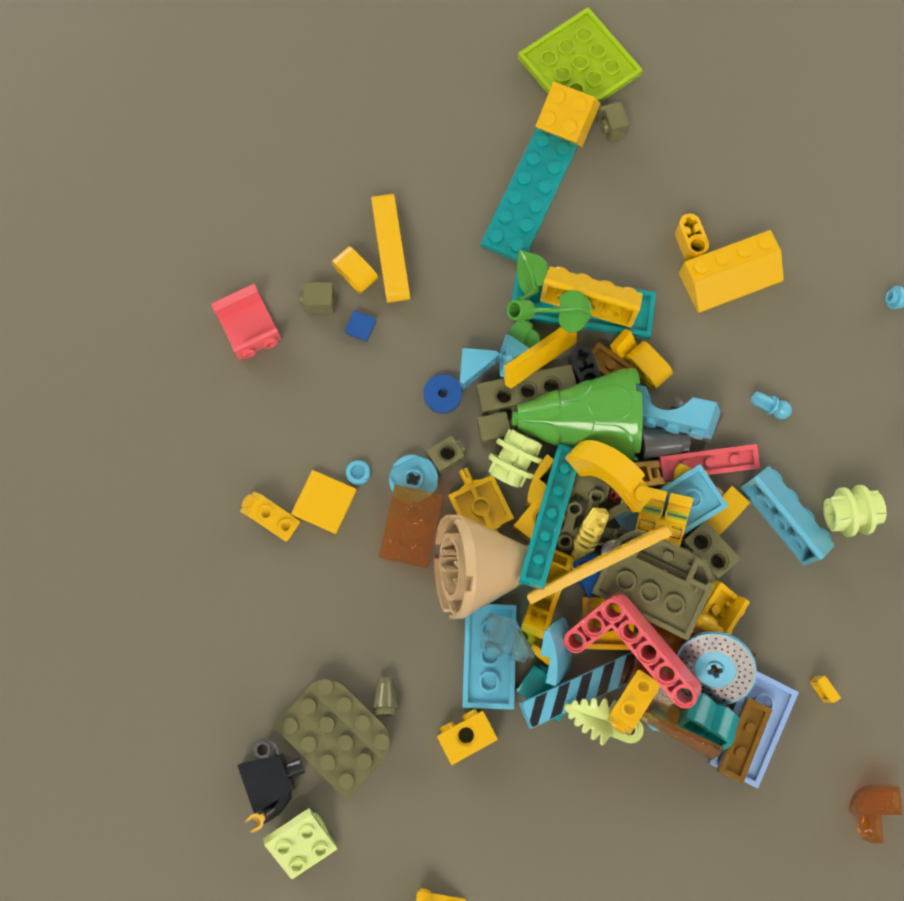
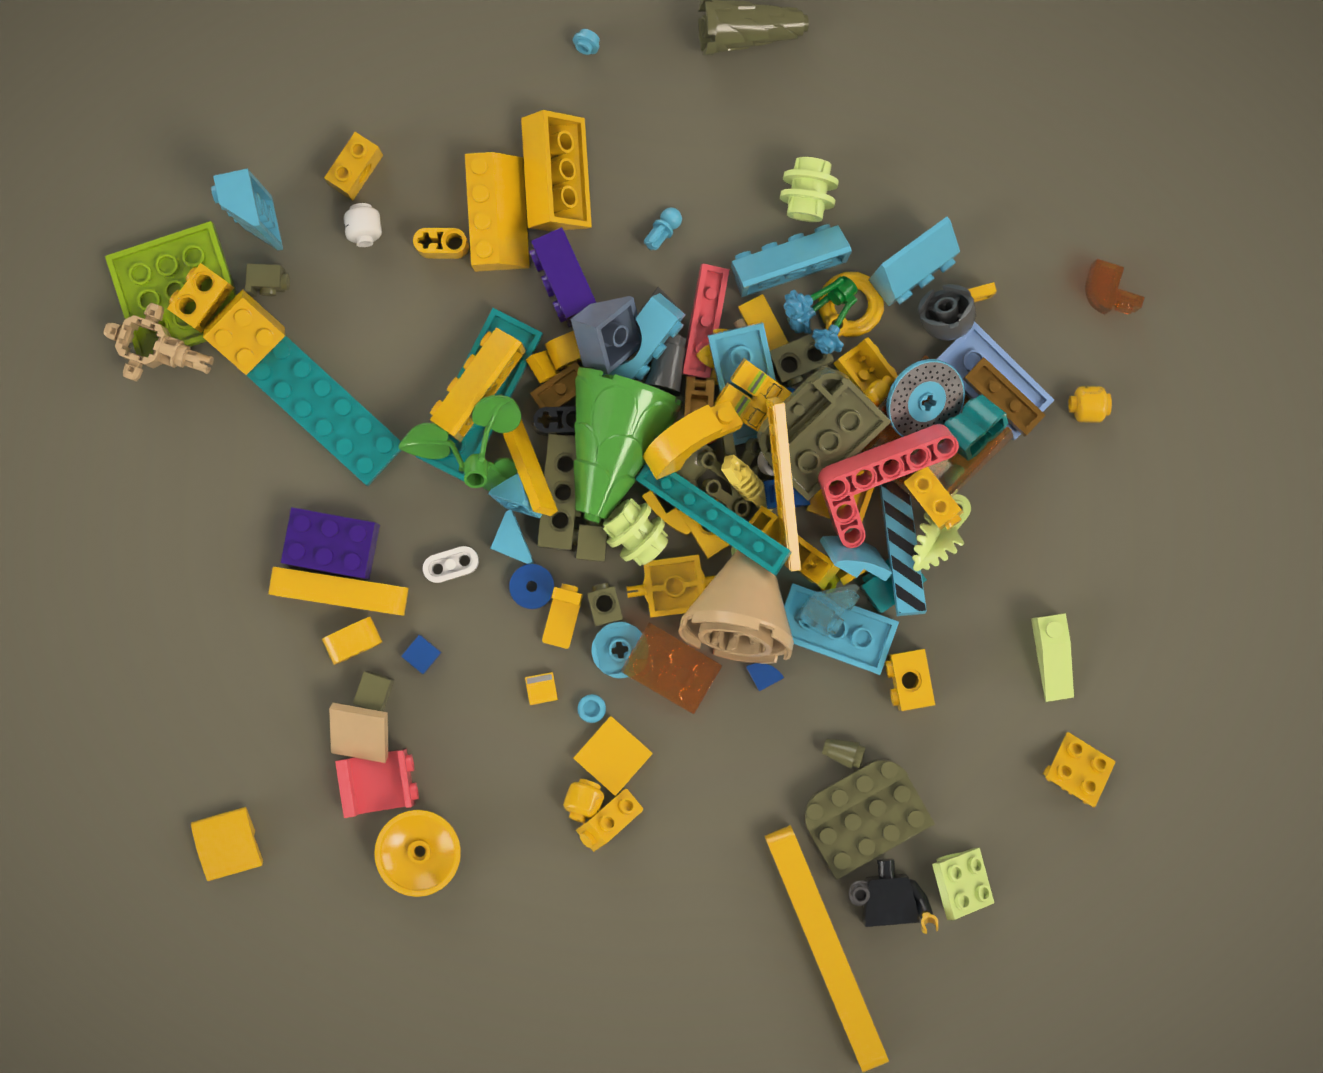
camera: 70 degrees left, 10 degrees up
none -> tan piece [103,303,214,381]
none -> yellow brick [167,263,234,333]
none -> yellow slope [191,807,263,881]
none -> medium azure slope [211,168,283,250]
none -> dark purple brick [281,507,380,580]
none -> yellow brick [324,132,383,201]
none -> tan tile [329,703,388,763]
none -> white head [344,203,382,247]
none -> yellow dish [375,810,461,897]
none -> white plate [423,546,479,583]
none -> yellow slope [521,110,592,231]
none -> yellow tile [525,672,558,705]
none -> dark purple brick [529,227,597,328]
none -> yellow bracket [542,583,583,649]
none -> yellow head [563,779,604,823]
none -> sand blue slope [571,296,642,375]
none -> blue tile [746,663,784,691]
none -> yellow beam [764,825,889,1073]
none -> dark azure plant [783,276,858,354]
none -> yellow piece [818,272,884,338]
none -> medium azure slope [869,217,960,306]
none -> dark grey cylinder [918,284,976,341]
none -> yellowish green slope [1031,613,1074,702]
none -> yellow head [1068,386,1112,423]

